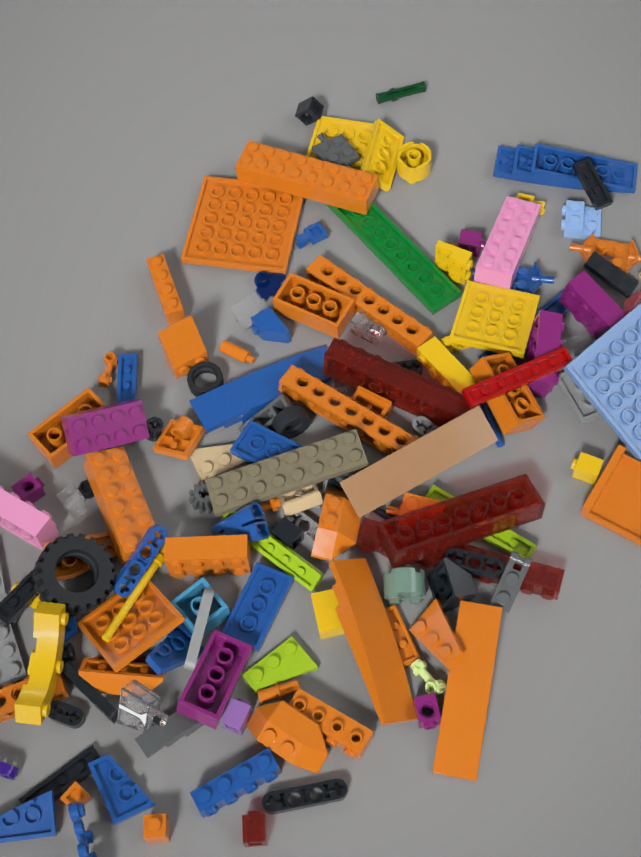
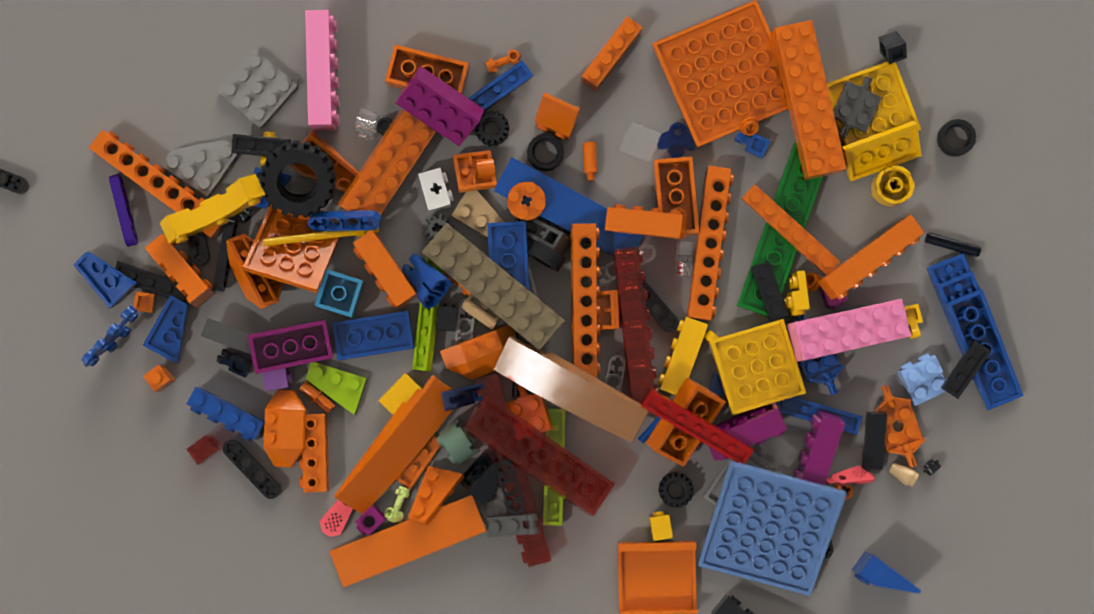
camera: 50 degrees right, 25 degrees up
magenta brick [11,473,46,504] -> none
clear torso [117,679,168,732] -> none
blue wing [145,623,204,676] -> none
black bush [146,417,164,442] -> none
light grey beam [184,588,215,671] -> none
blue slope [250,307,291,343] -> none
dark green pin [376,81,426,104] -> none
none -> orange wedge [145,233,215,308]
none -> black plate [216,349,252,378]
none -> coral piece [319,500,353,537]
none -> white brick [418,168,454,213]
none -> dark blue hinge [441,383,485,411]
none -> black tyre [475,110,509,146]
none -> orange plate [507,182,546,221]
none -> orange brick [605,204,687,240]
none -> black tyre [658,472,694,508]
none -> orange plate [740,117,759,136]
none -> orange plate [741,184,840,276]
none -> black plate [750,261,789,322]
none -> orange brick [818,214,924,300]
none -> black axle [925,232,982,257]
none -> black tyre [937,119,976,157]

